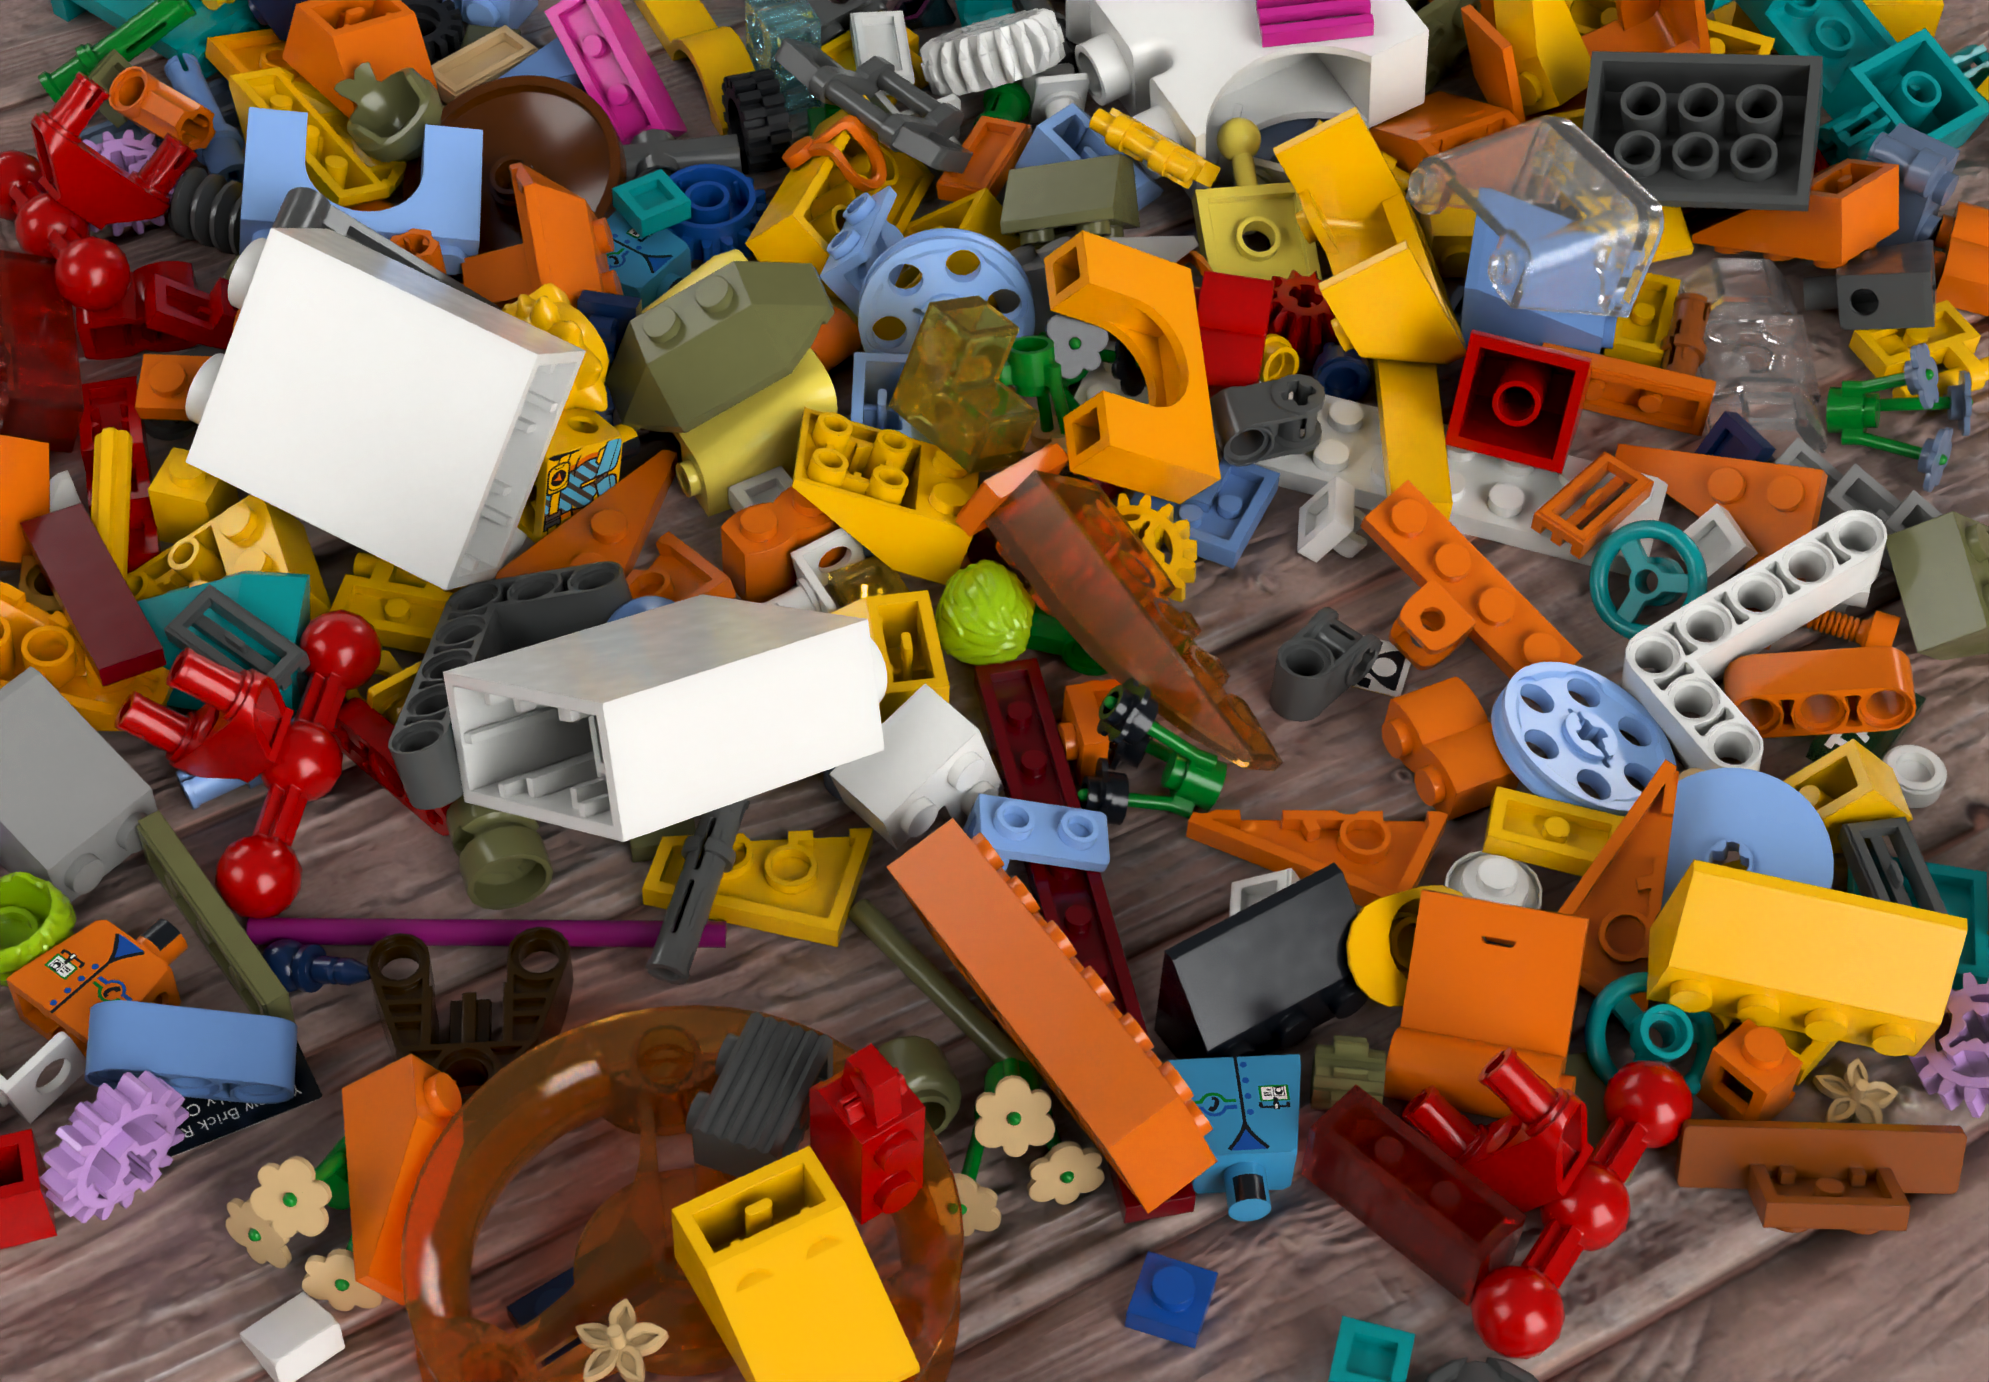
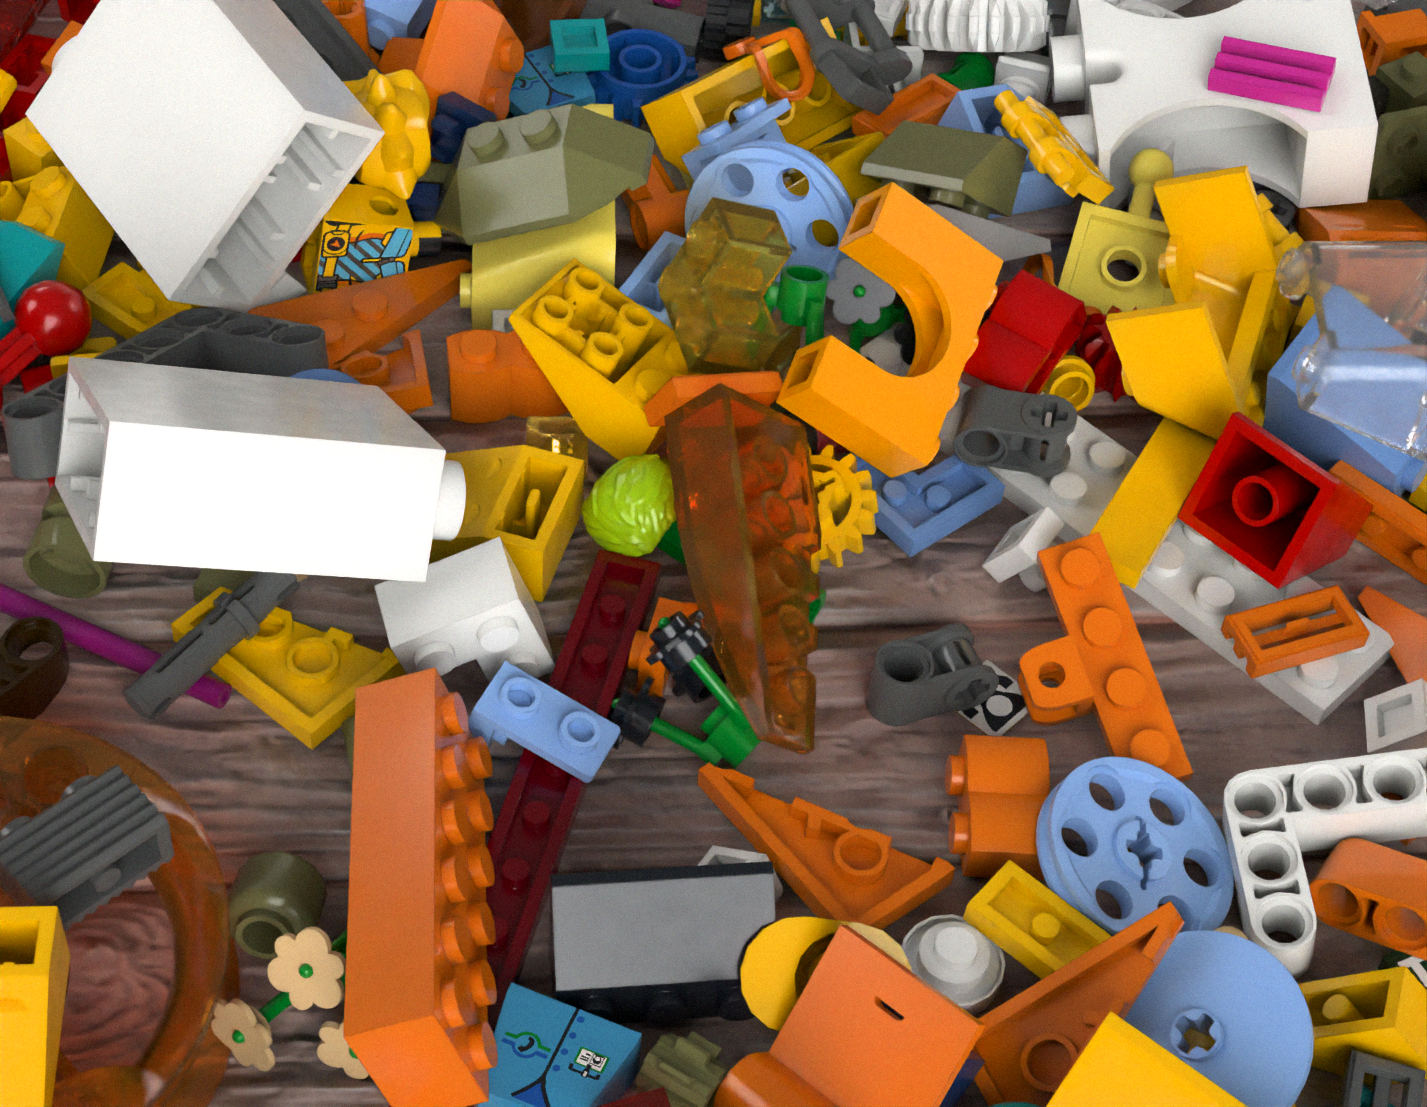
camera: 25 degrees right, 0 degrees up
white bracket [764,528,866,613] -> none
red hinge [809,1043,925,1225] -> none
dark blue tile [1312,341,1371,402] -> none
teal piece [1589,520,1708,639] -> none

